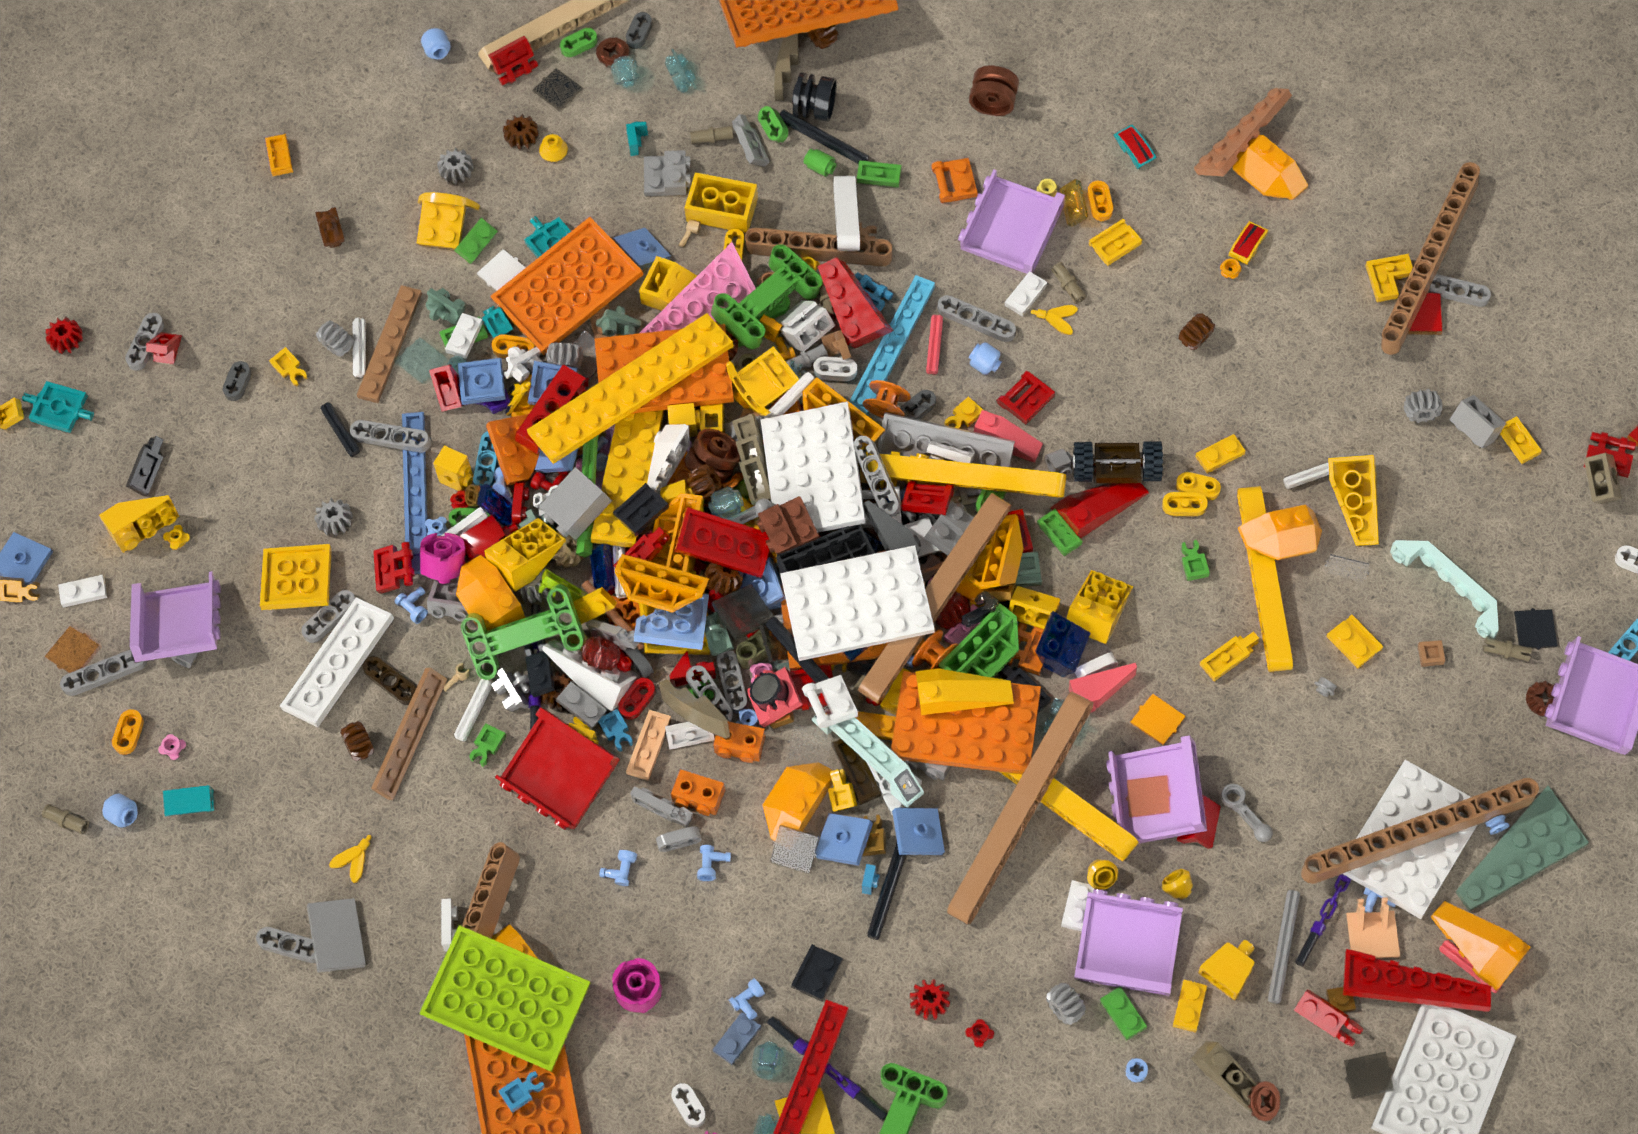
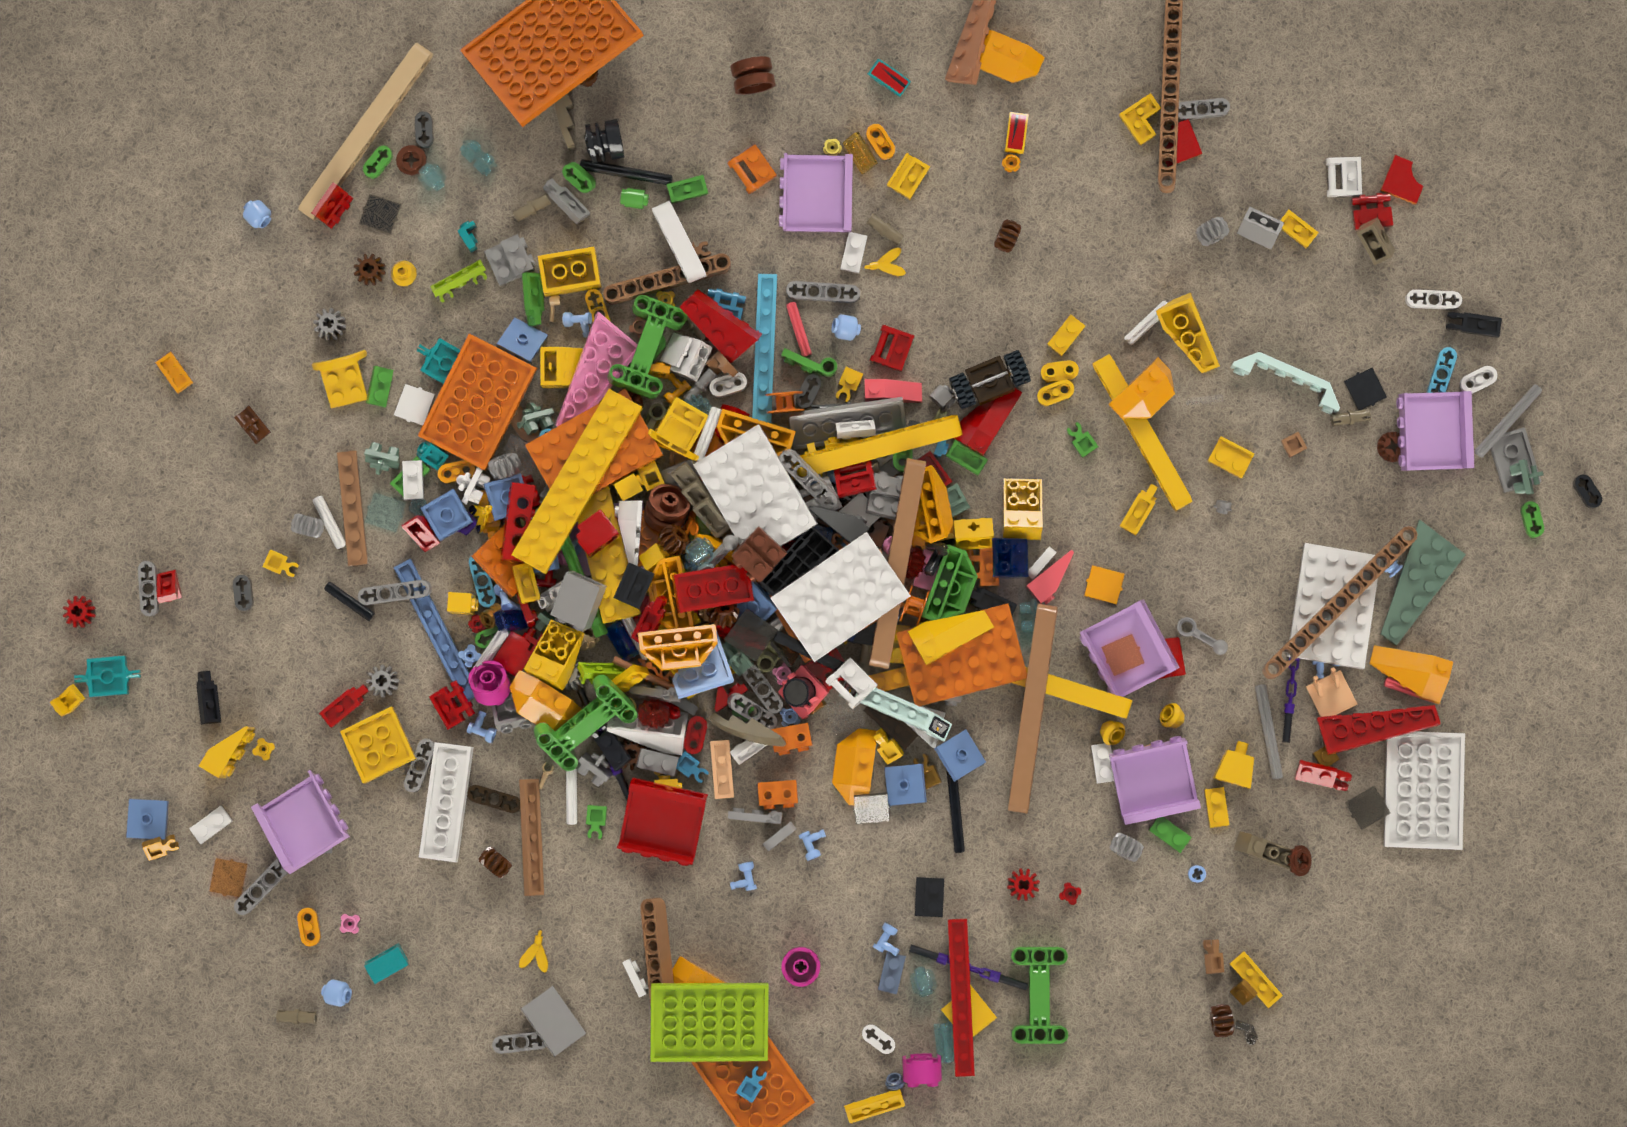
camera: 20 degrees left, 20 degrees up
dark azure plate [862,864,880,895] -> none
none -> red hinge [319,684,369,728]
none -> lime plate [430,259,487,302]
none -> yellow plate [512,563,540,604]
none -> bright green hinge [522,272,545,326]
none -> light blue piece [562,312,592,338]
none -> red piece [576,509,619,558]
none -> bright green plate [781,348,837,377]
none -> dark azure plate [934,440,949,459]
none -> white plate [1326,157,1362,197]

